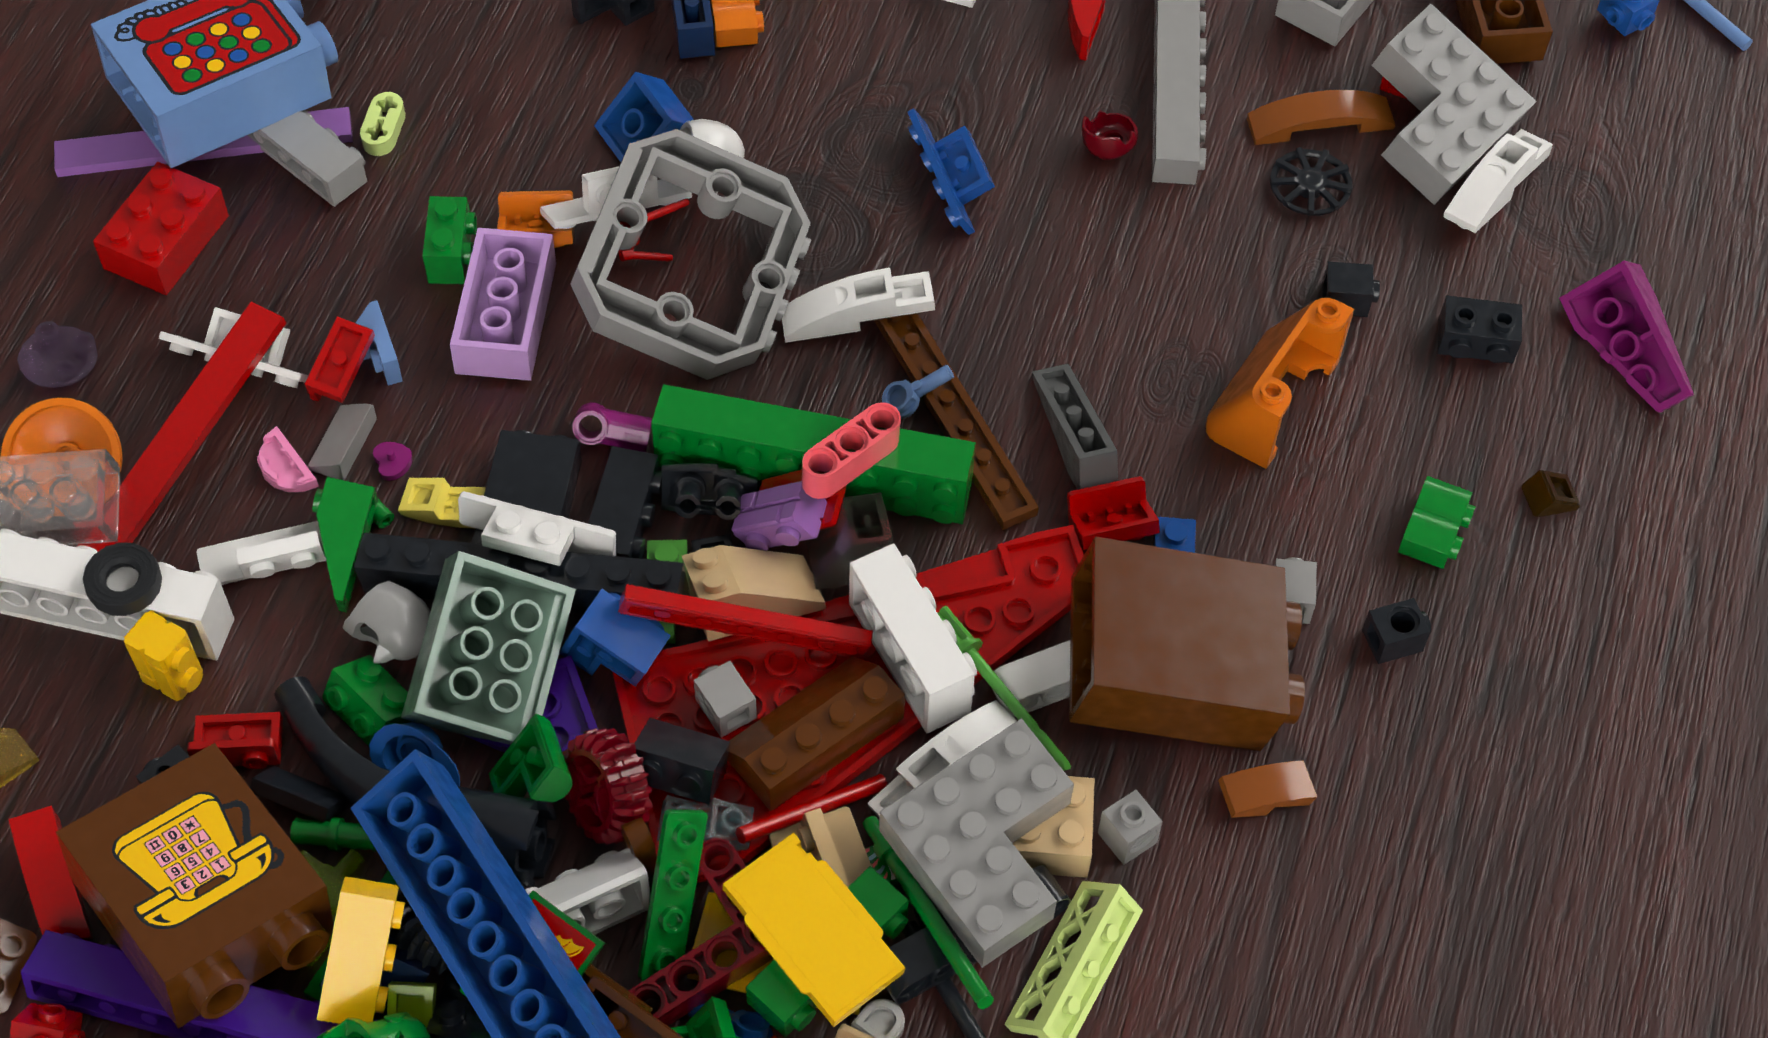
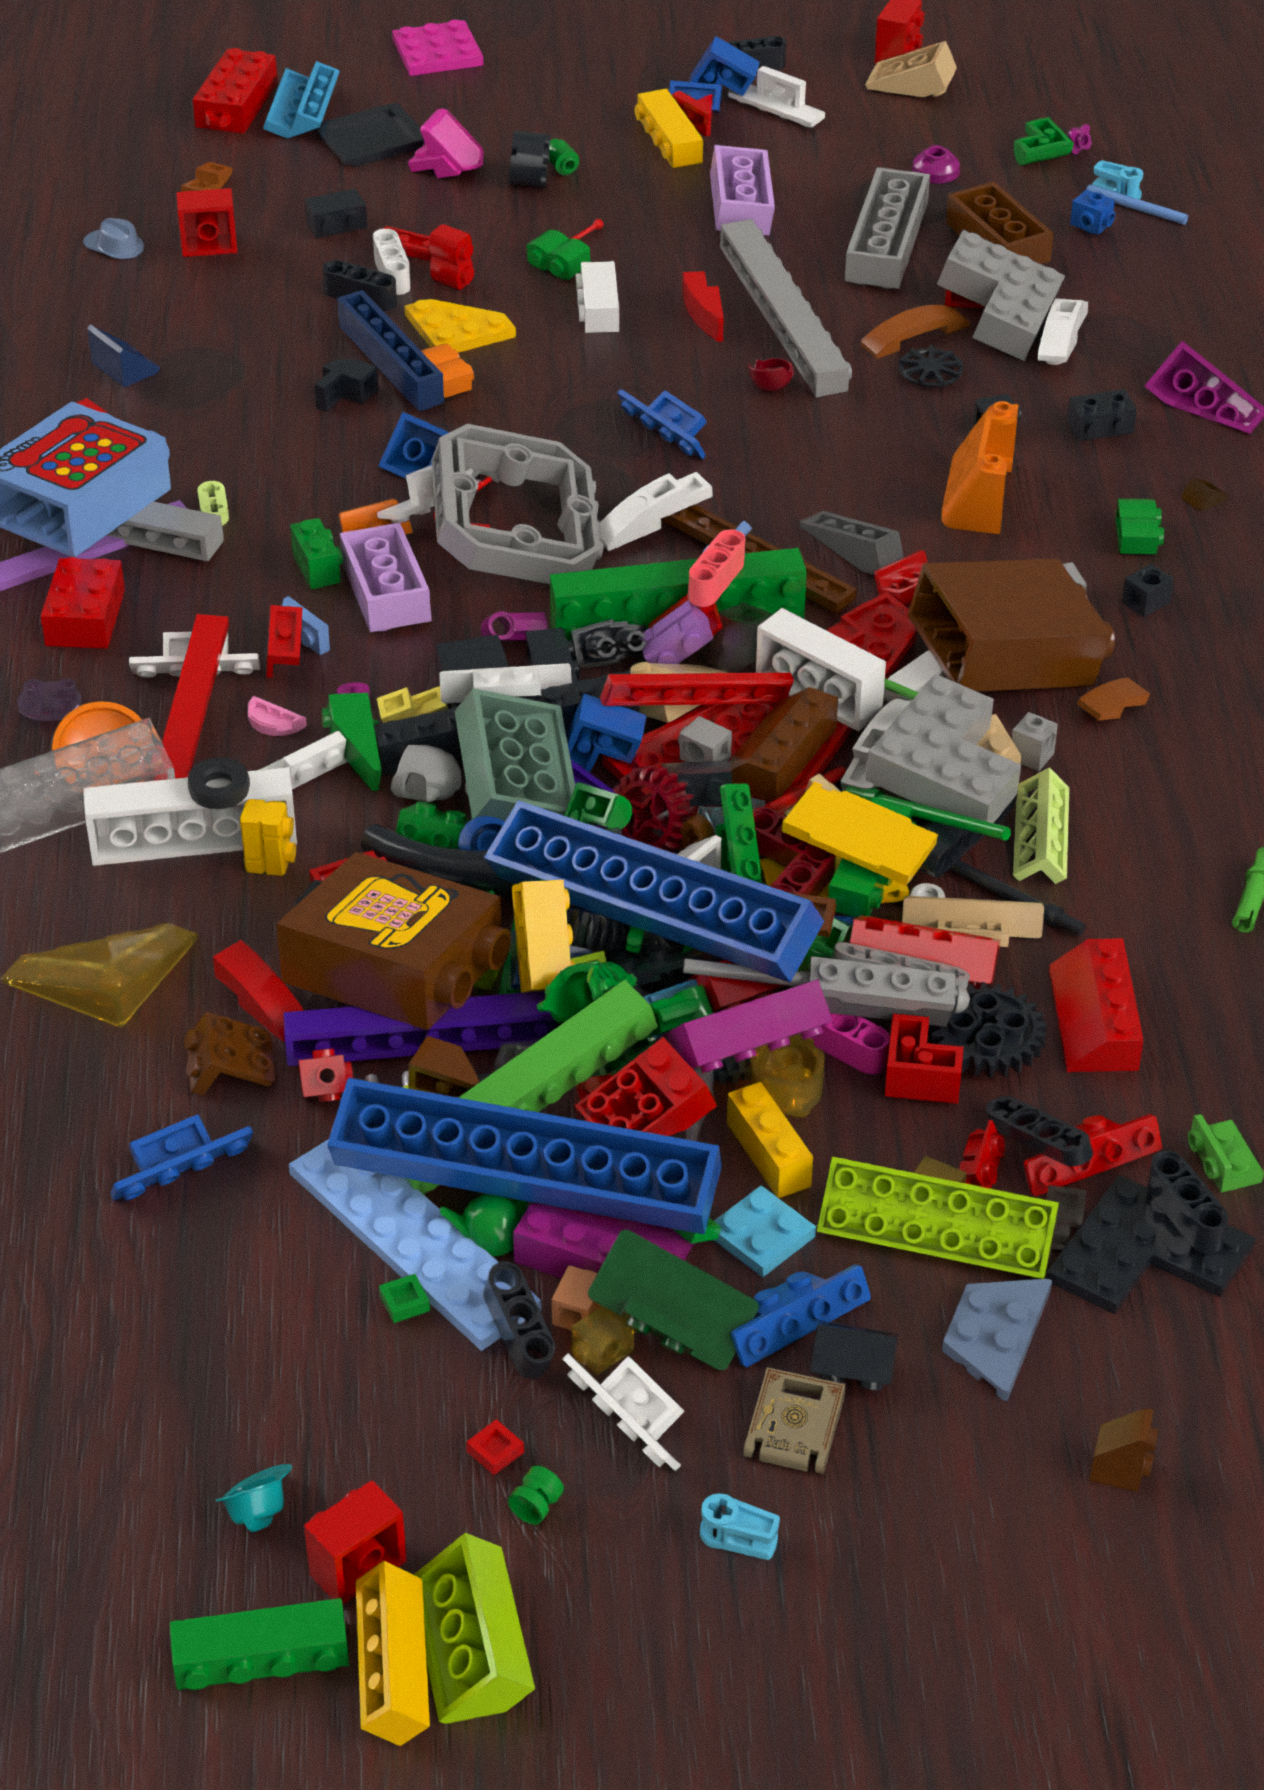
camera: 20 degrees left, 15 degrees down
light grey slope [307,403,377,480] -> none

